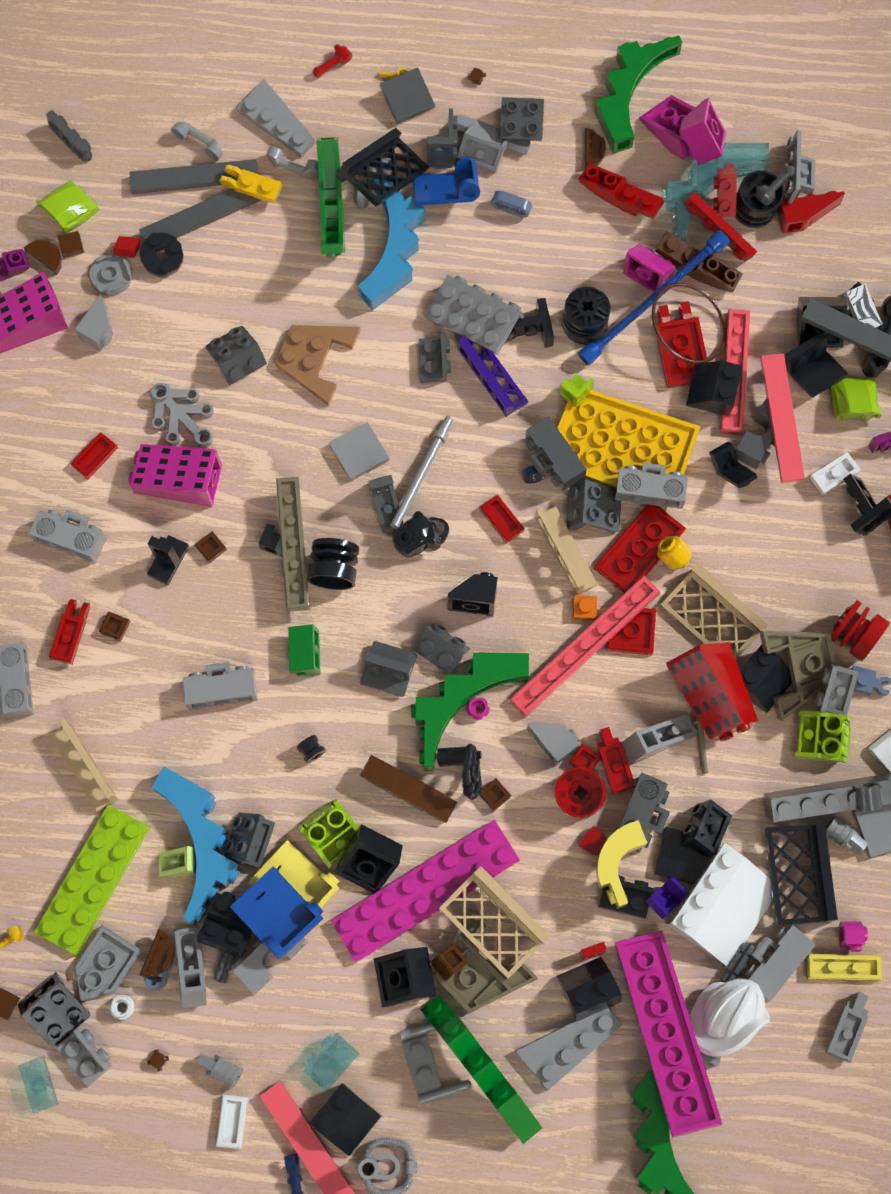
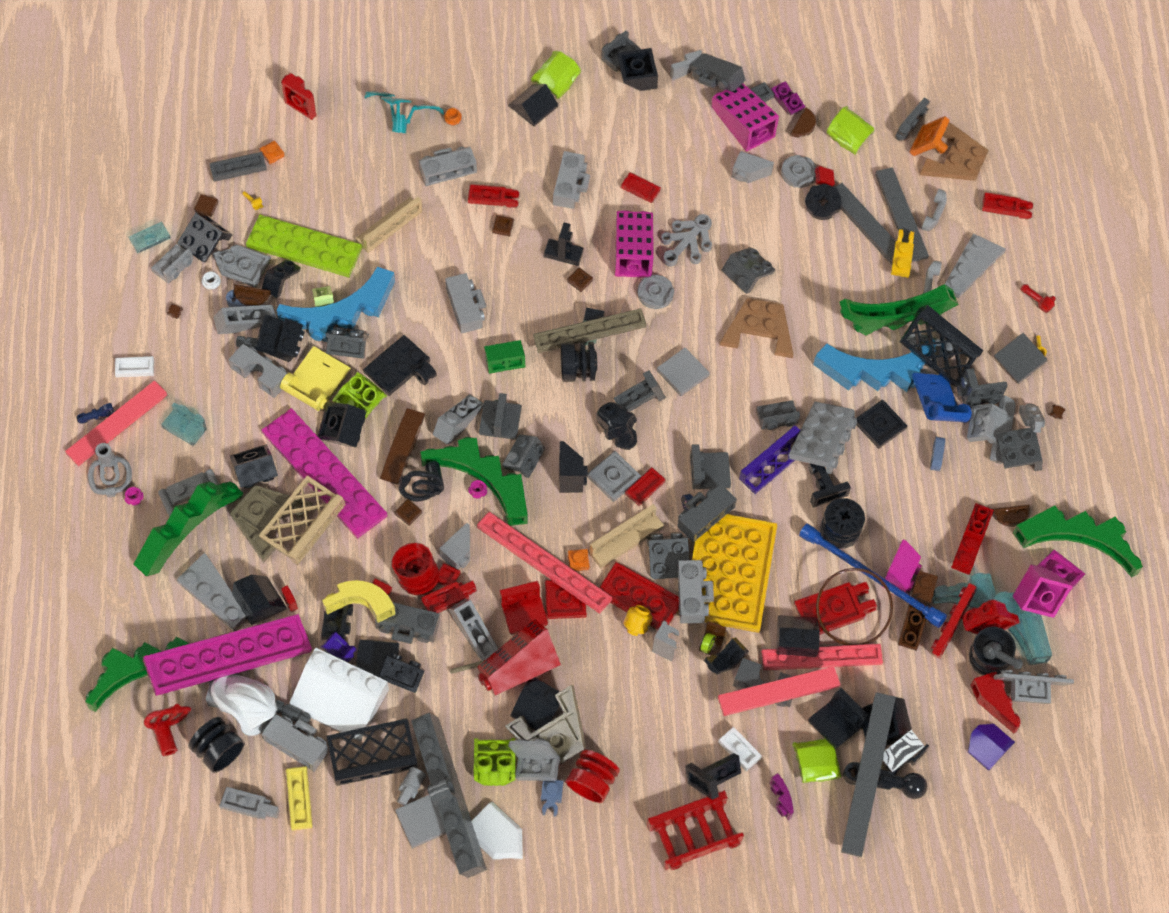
camera: 75 degrees right, 10 degrees down
reddish brown tile [57,231,85,258] -> none
light grey hinge [196,1054,243,1089] -> none
blue door [230,866,324,960] -> none
black slope [309,1083,381,1156] -> none
light grey bar [390,416,454,529] -> none
reddish brown slope [431,943,468,981] -> none
lime panel [559,374,595,407] -> none
tan fence [661,563,768,659] -> none
dark pink plate [839,921,868,952] -> none
none -> dark pink plate [125,487,144,506]
none -> red piece [144,704,191,756]
none -> black wheel [188,717,245,773]
none -> black bracket [262,260,301,298]
none -> black plate [363,335,430,396]
none -> light grey slope [433,394,484,445]
none -> red bracket [500,581,548,635]
none -> light grey tile [588,451,641,502]
none -> light grey tile [637,275,674,309]
none -> light grey hinge [652,621,679,662]
none -> dark grey bracket [690,444,731,489]
none -> reddish brown bracket [699,621,727,655]
none -> lime tile [701,633,716,654]
none -> black tile [856,399,908,449]
none -> orange tile [909,116,950,156]
none -> medium nougat wing [920,122,988,181]
none -> slope [968,724,1015,771]
none -> red hinge [982,193,1033,219]
none -> light grey hinge [1019,404,1045,433]

